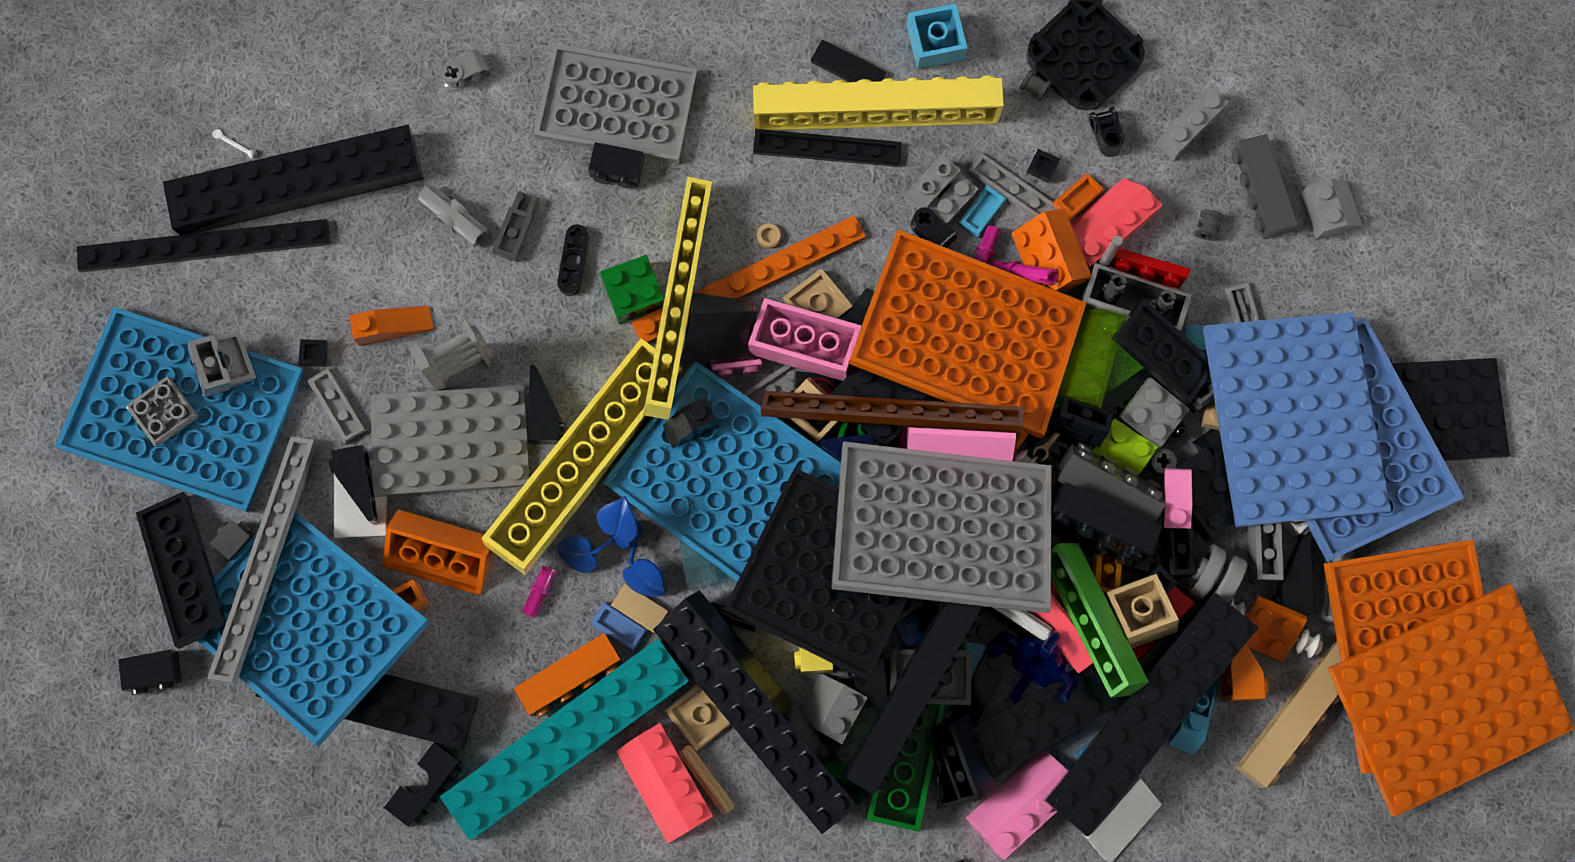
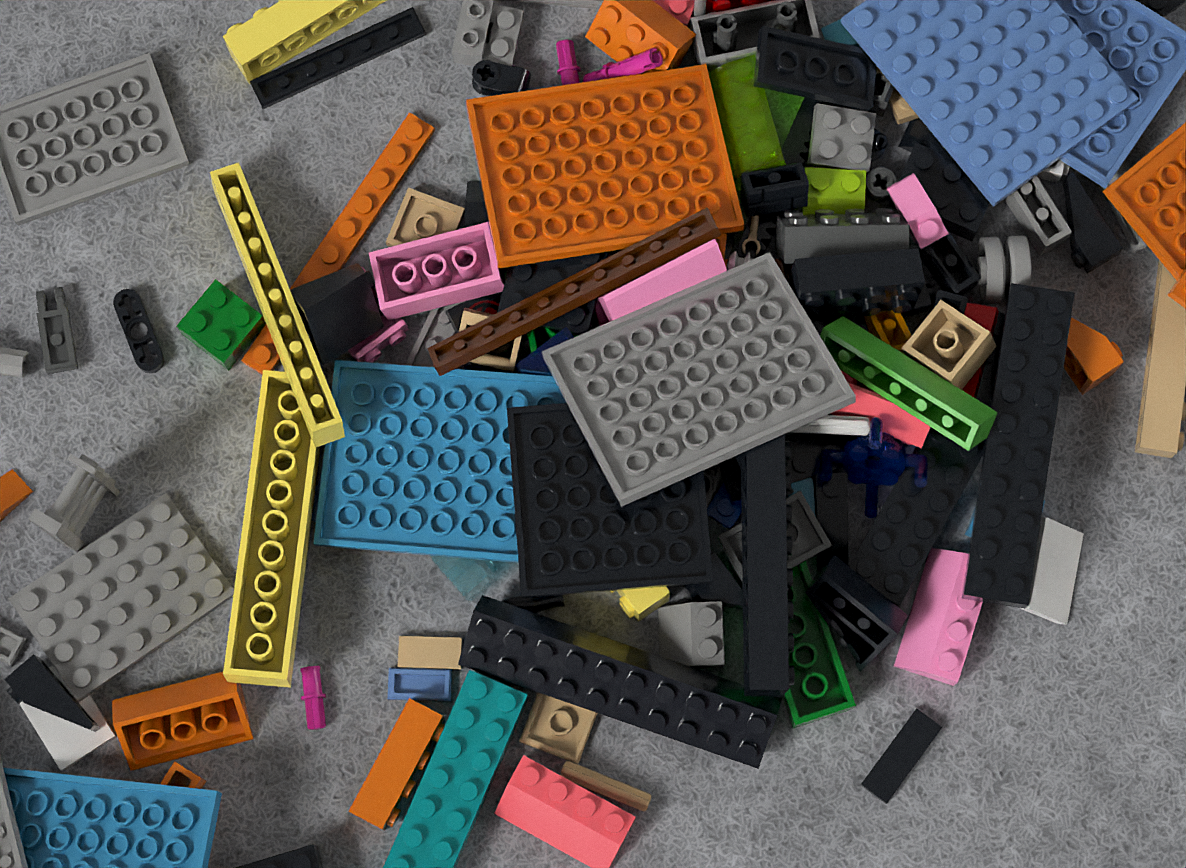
camera: 25 degrees left, 0 degrees up
black slope [527,365,566,445] -> none
blue plant [557,496,667,597] -> none
black brick [588,142,645,189] -> none
black slope [662,397,720,449] -> none
tan tile [756,223,781,249] -> none
medium azure tile [958,185,1007,238] -> none
medium azure slope [1169,677,1219,755] -> none
orange plate [1229,596,1323,662] -> none

